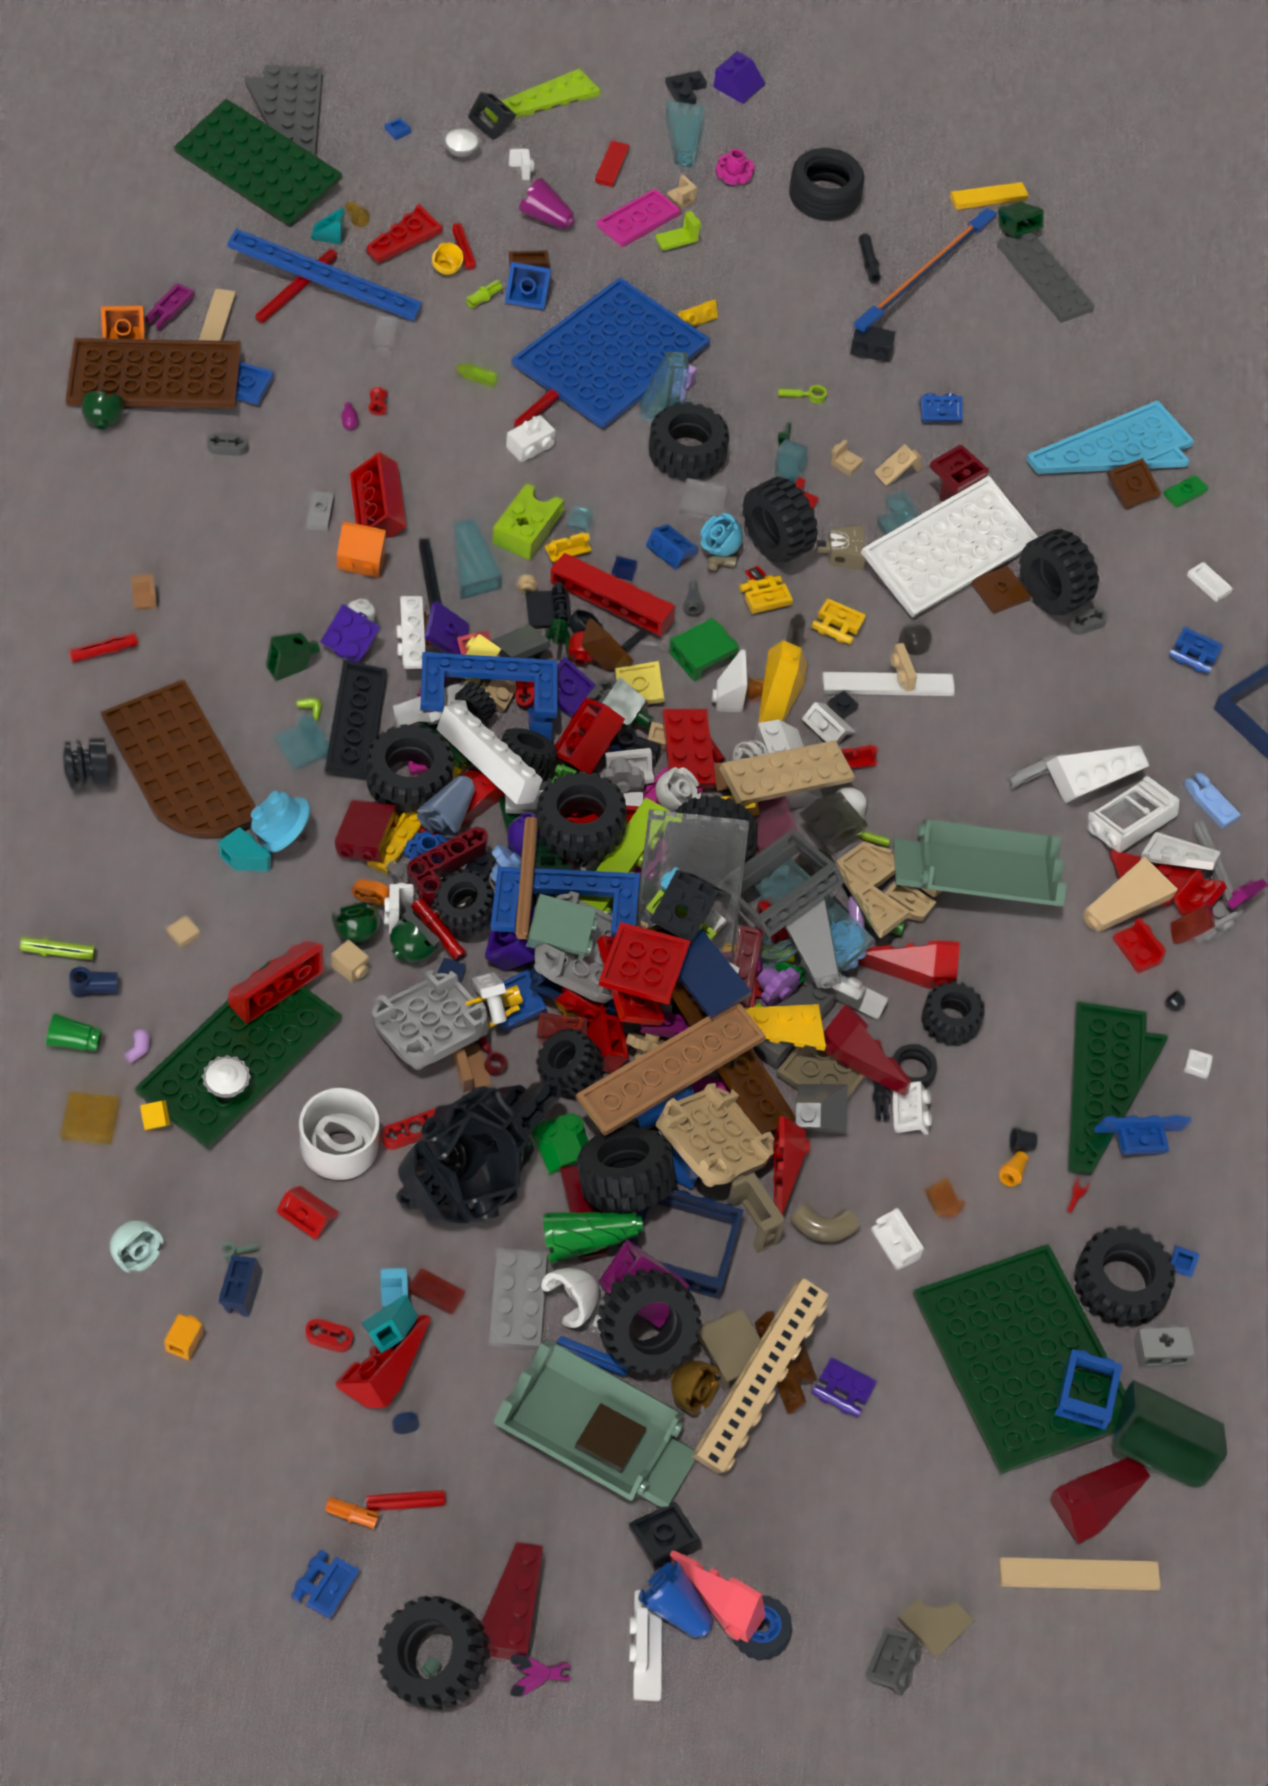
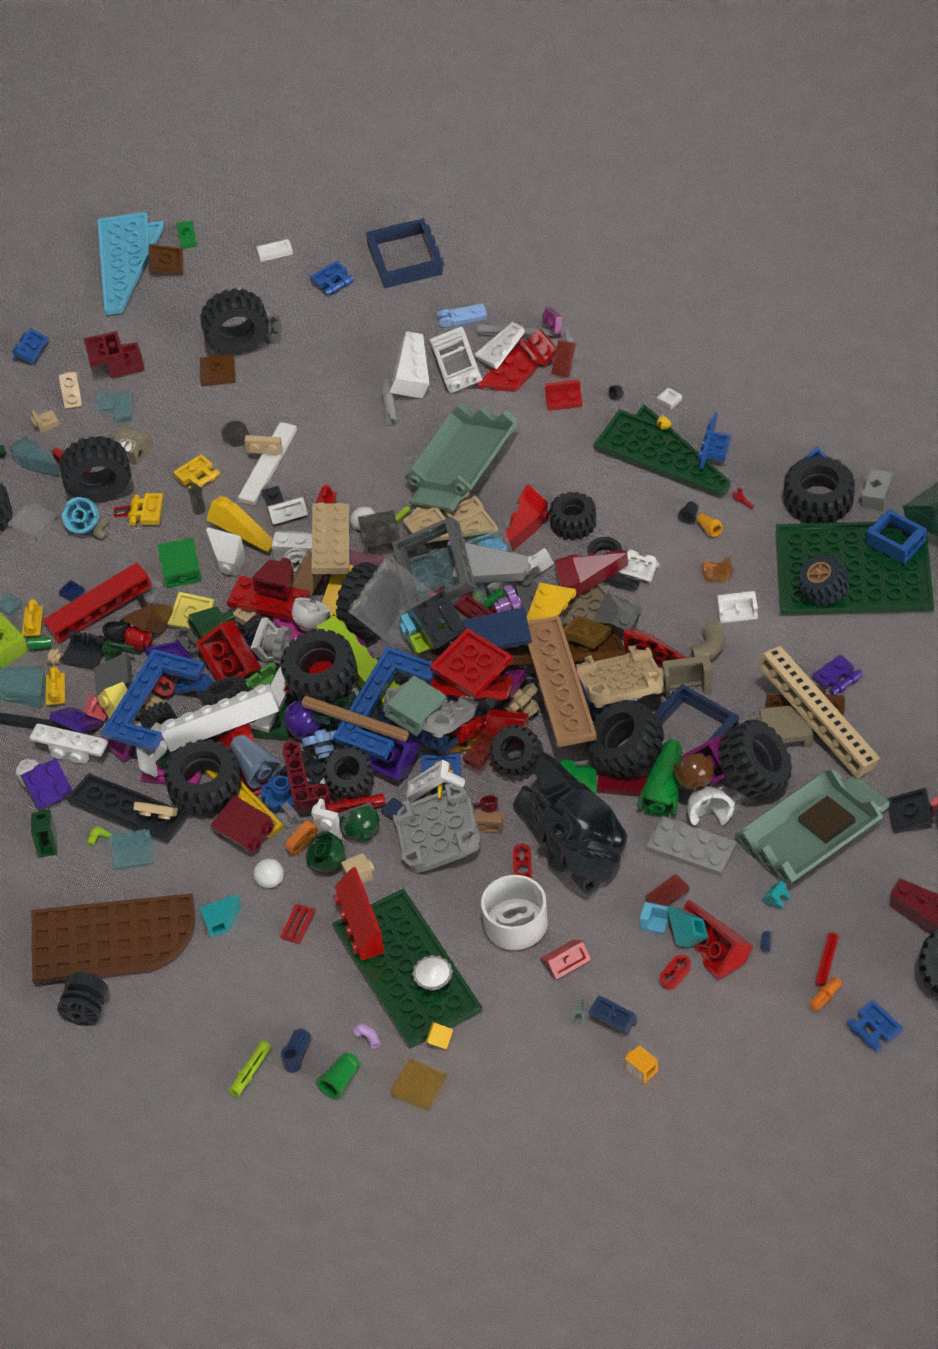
camera: 55 degrees left, 5 degrees down
light aqua cylinder [109,1220,163,1273] -> none
tan tile [166,916,200,948] -> none
medium azure piece [251,790,310,853] -> none
blue axle [557,1336,629,1377] -> none
blue bracket [646,524,699,569] -> none
pearl gold cylinder [671,1360,720,1415] -> none
dark grey cone [683,581,704,615] -> none
white plate [861,476,1038,618] -> none
tan slope [1082,857,1178,932] -> none
none -> green pin [28,636,52,651]
none -> yellow hinge [46,667,65,706]
none -> tan plate [134,802,178,819]
none -> dark red torso [253,558,294,599]
none -> white hair [254,858,285,889]
none -> red tile [280,903,316,944]
none -> pearl gold plate [563,616,612,649]
none -> yellow hinge [657,414,672,430]
none -> reddish brown cylinder [673,753,714,791]
none -> teal tile [761,881,791,909]
none -> black wheel [797,554,849,606]

